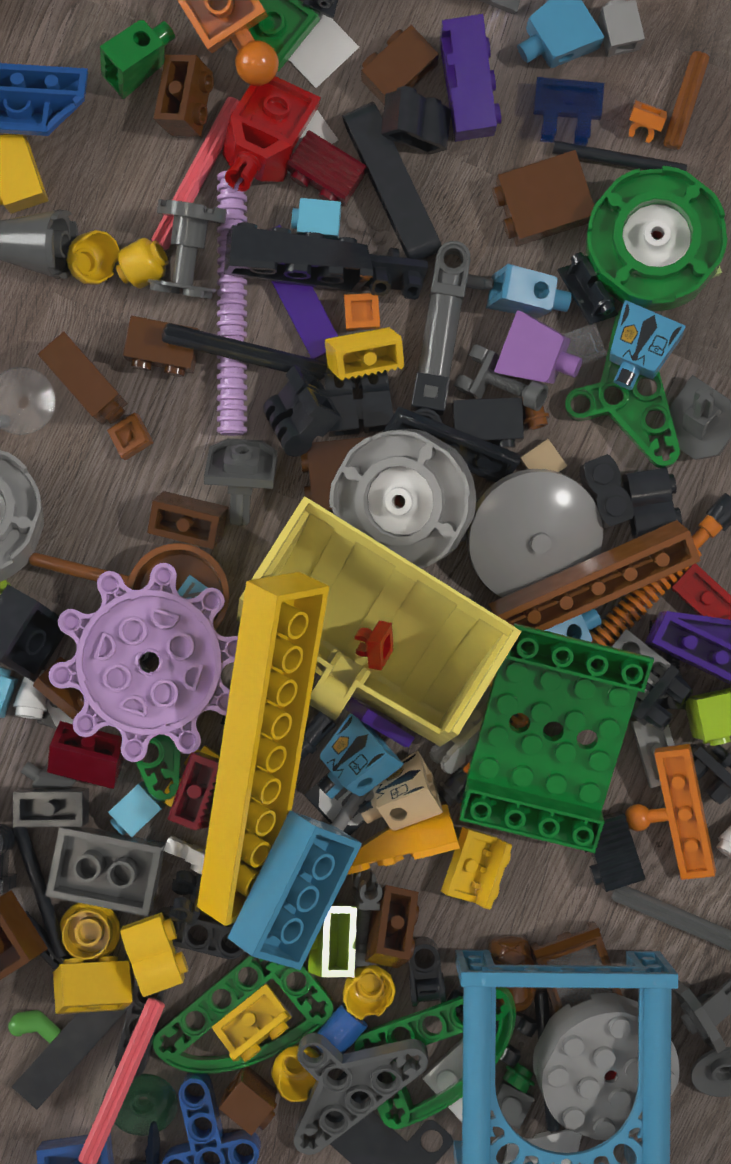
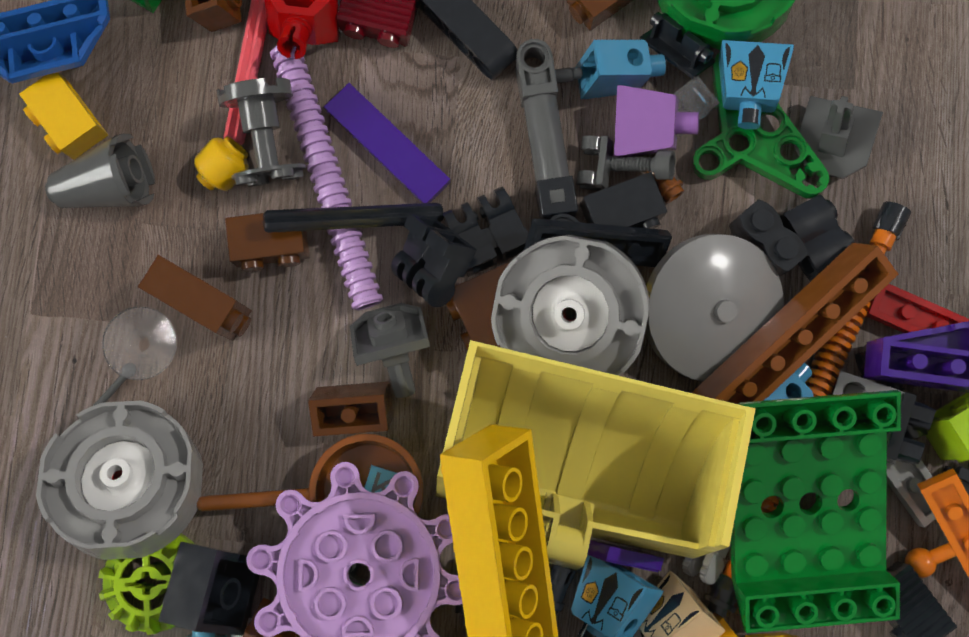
camera: 20 degrees left, 5 degrees down
yellow hair [66,230,120,285] -> none
dark orange tile [107,412,154,460] -> none
black wedge [224,222,373,293] -> none
medium azure brick [291,198,341,240] -> none
yellow brick [325,327,404,381] -> none
orange tile [344,293,380,331] -> none
red tile [354,620,394,671] -> none
black hips [363,247,428,300] -> none
tan tile [520,439,567,472] -> none

